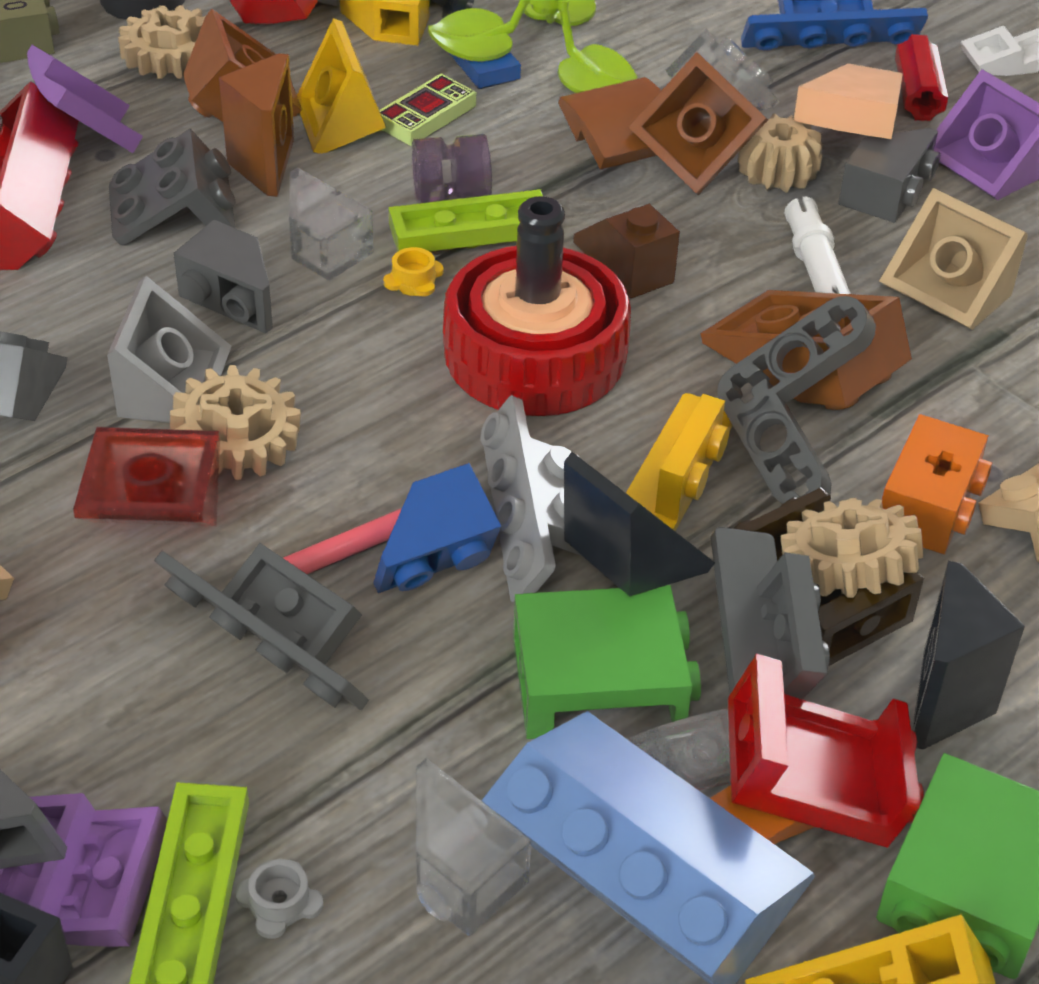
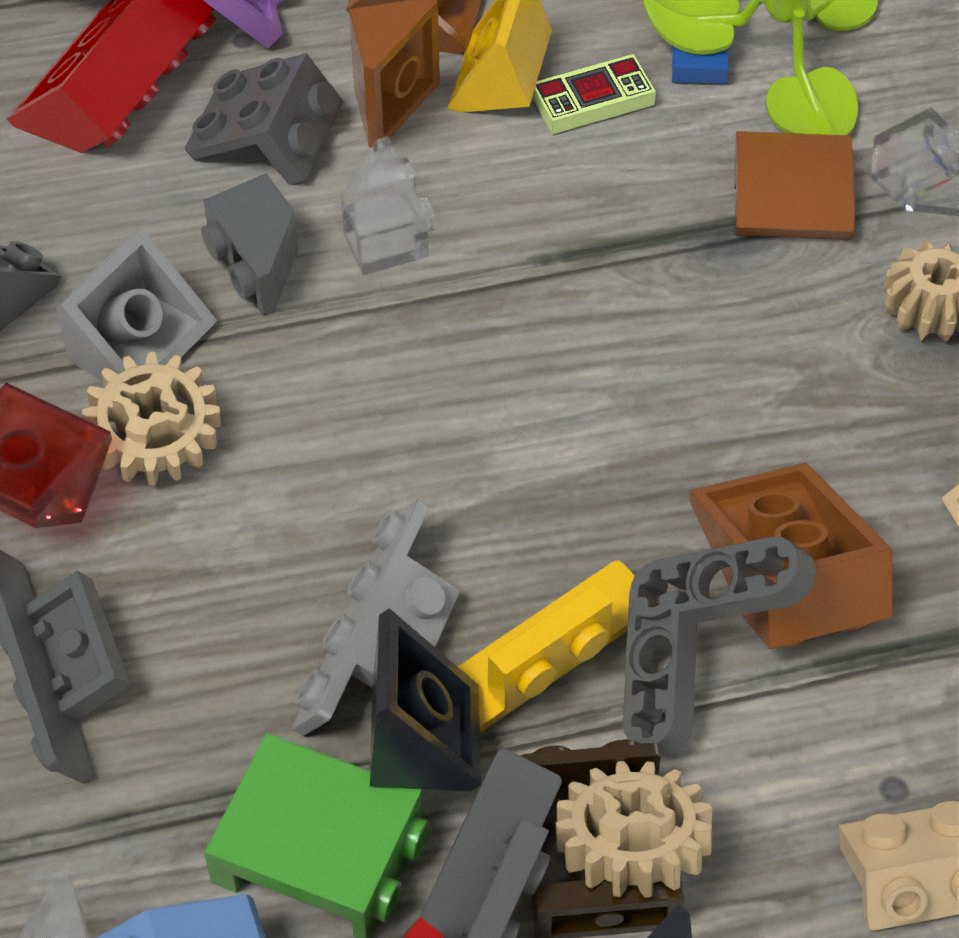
camera: 30 degrees right, 10 degrees up
coral bar [283,508,402,575] -> none
blue slope [373,463,501,594] -> none
yellow plate [383,247,444,296] -> none
lime plate [388,189,543,252] -> none
clear purple wheel [412,134,492,204] -> none
red wheel [443,196,631,416] -> none
reddish brown slope [573,203,680,299] -> none
dark orange slope [629,52,768,195] -> none
white pin [784,197,851,294] -> none
orange brick [882,414,993,555] -> none

